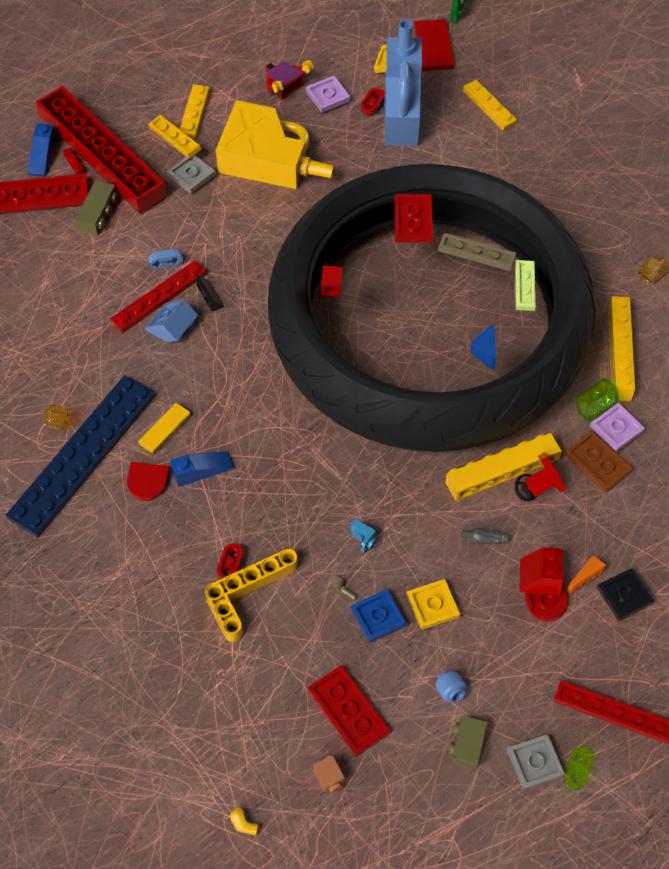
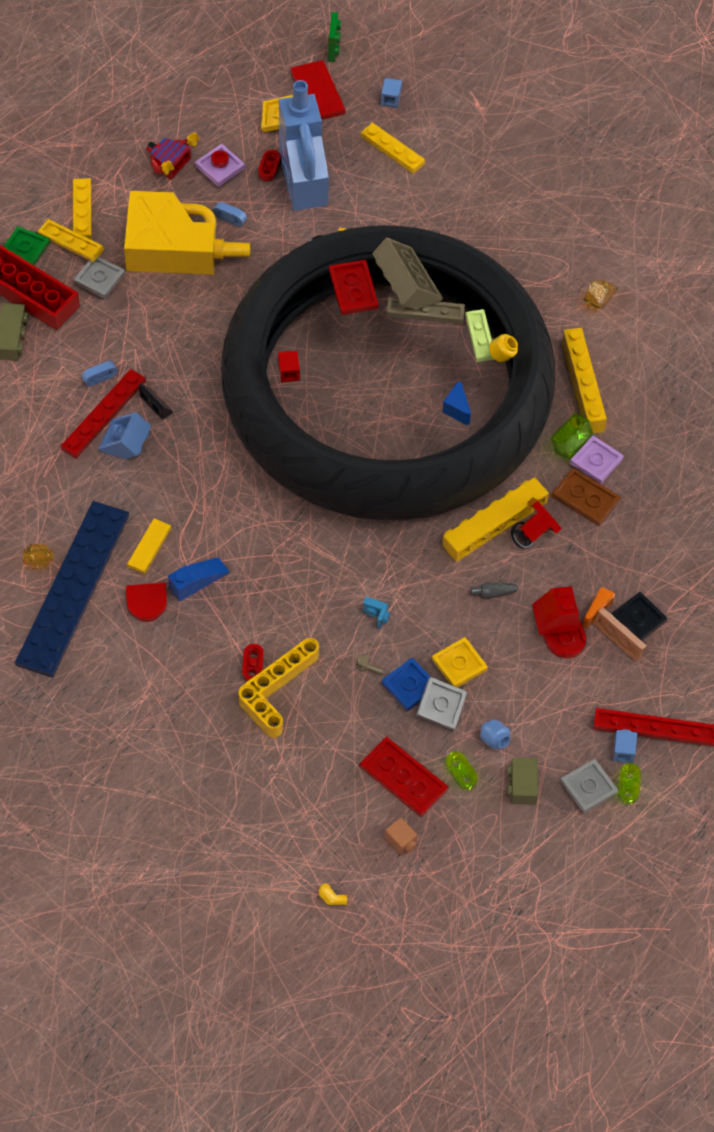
camera: 15 degrees left, 0 degrees up
none -> green plate [3,226,50,266]
none -> red tile [211,150,229,168]
none -> medium blue beam [213,202,247,227]
none -> dark tan slope [372,237,443,310]
none -> medium blue brick [381,78,402,108]
none -> light grey plate [416,677,467,731]
none -> clear neon green plate [445,751,478,790]
none -> yellow head [489,334,518,363]
none -> nougat plate [593,608,647,662]
none -> medium blue brick [612,729,637,764]

